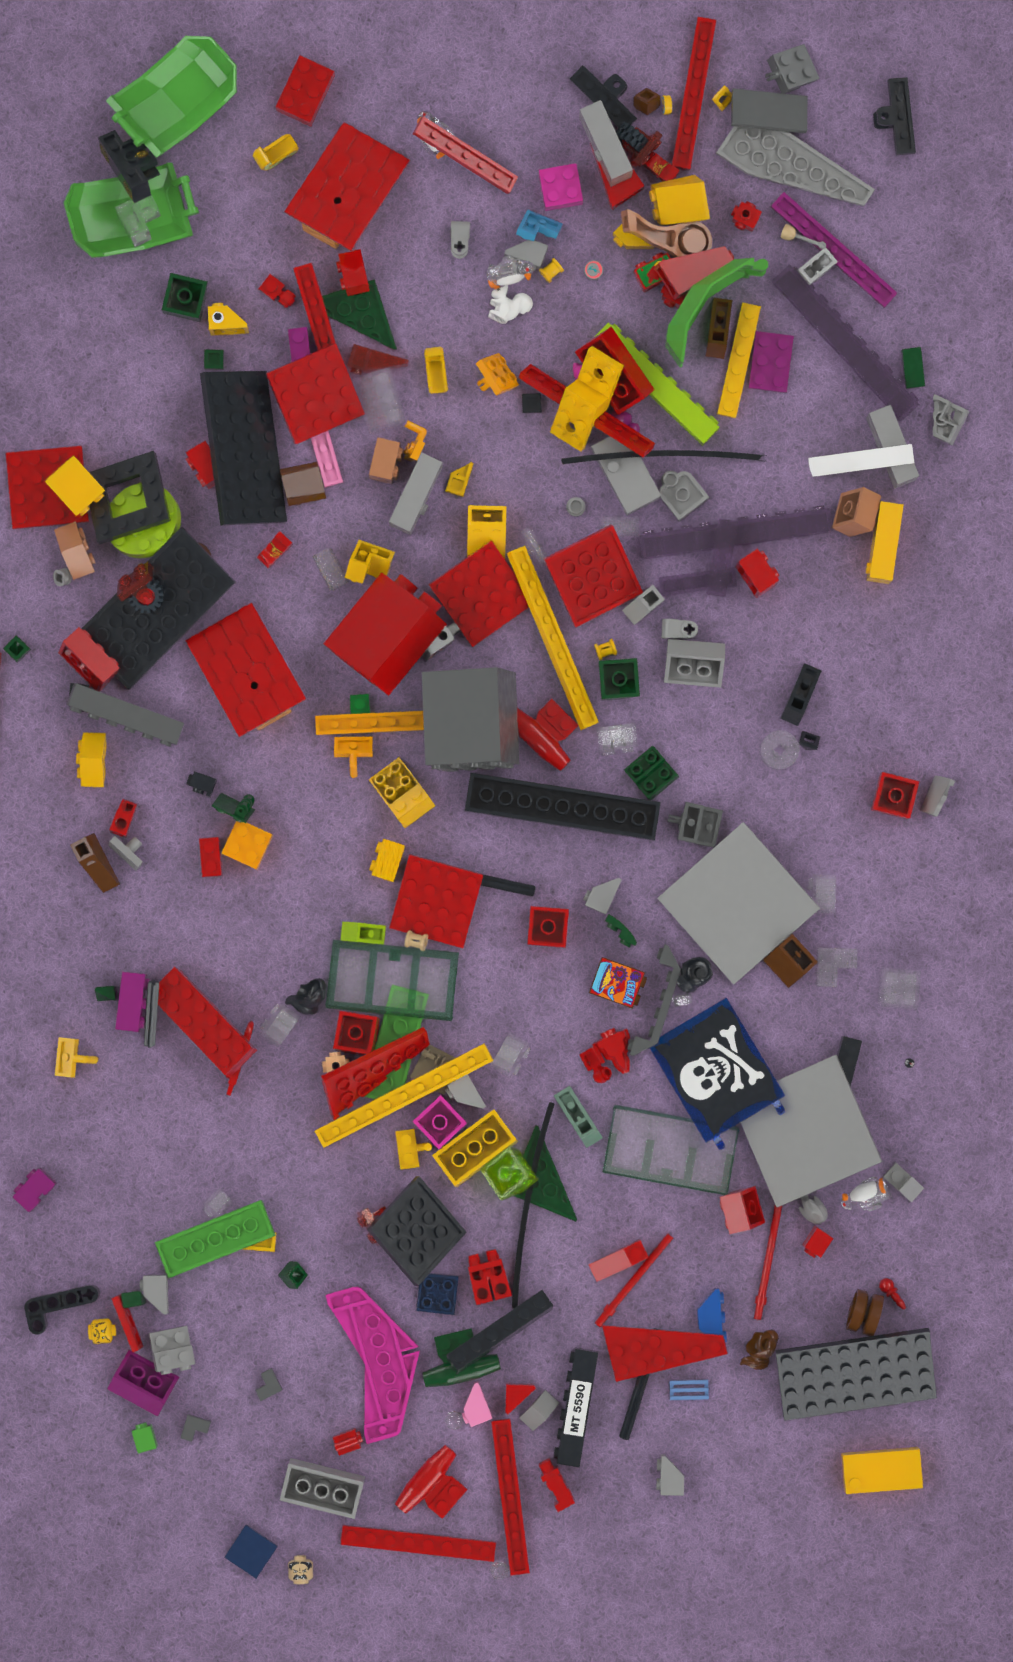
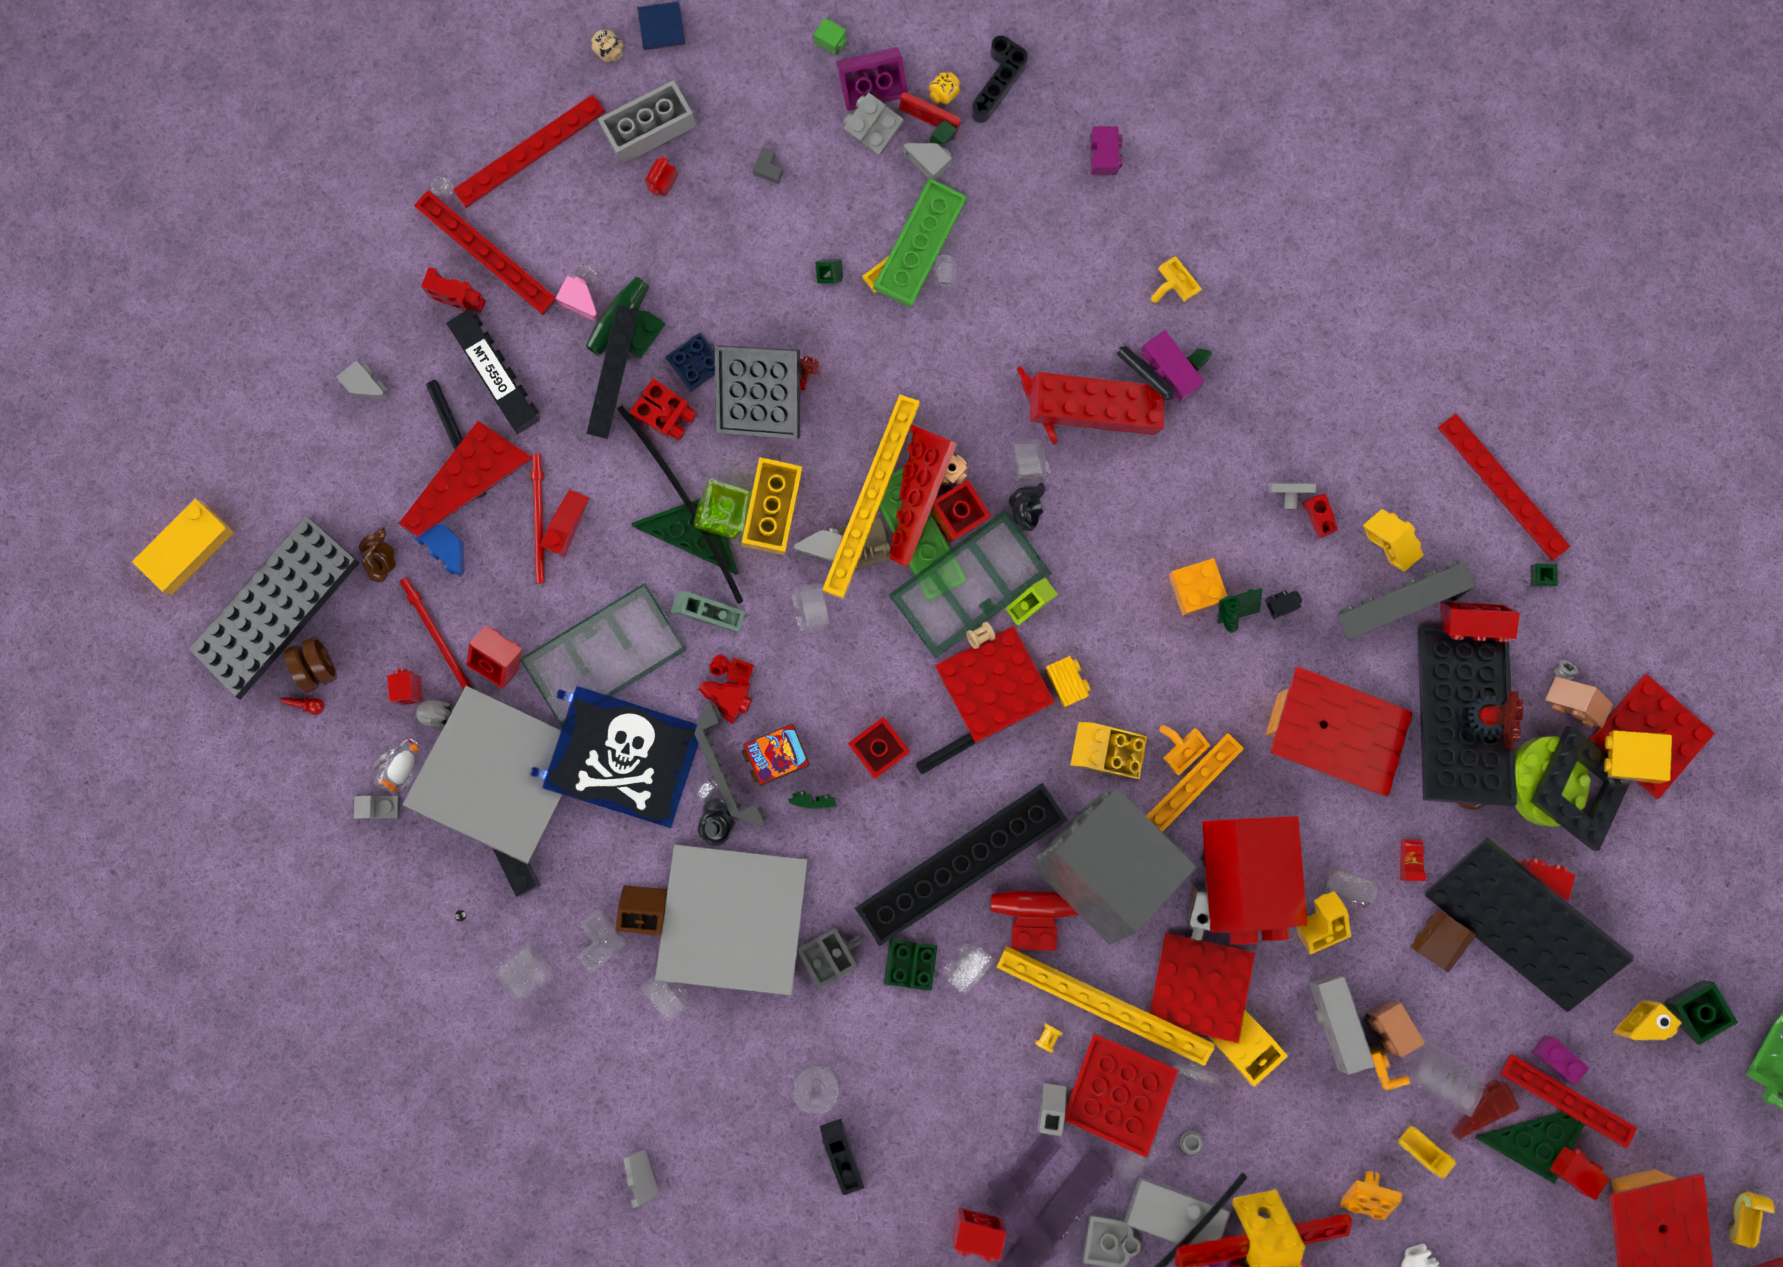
camera: 140 degrees right, 5 degrees down
reddish brown slope [70,833,120,893] -> none
dark grey piece [181,1414,211,1442] -> none
red brick [199,837,223,877] -> none
dark green plate [204,349,224,370] -> none
red plate [259,274,296,308] -> none
red plate [266,343,365,444] -> none
bright pink tile [311,431,343,488] -> none
dark pink wing [325,1286,420,1444] -> none
green plate [350,694,370,714] -> none
yellow plate [395,1129,432,1170] -> none
red plate [395,1445,468,1519] -> none
dark pink brick [413,1095,467,1149] -> none
yellow tile [445,462,474,497] -> none
red slope [505,1383,536,1414] -> none
light grey slope [519,1390,559,1431] -> none
black tile [522,393,542,413] -> none
light grey slope [583,878,622,915] -> none
dark green slope [598,658,640,701] -> none
light grey piece [661,619,698,639] -> none
light grey slope [664,639,725,688] -> none
medium blue tile [670,1379,709,1400] -> none
black slope [799,731,820,750] -> none
red brick [871,772,920,819] -> none

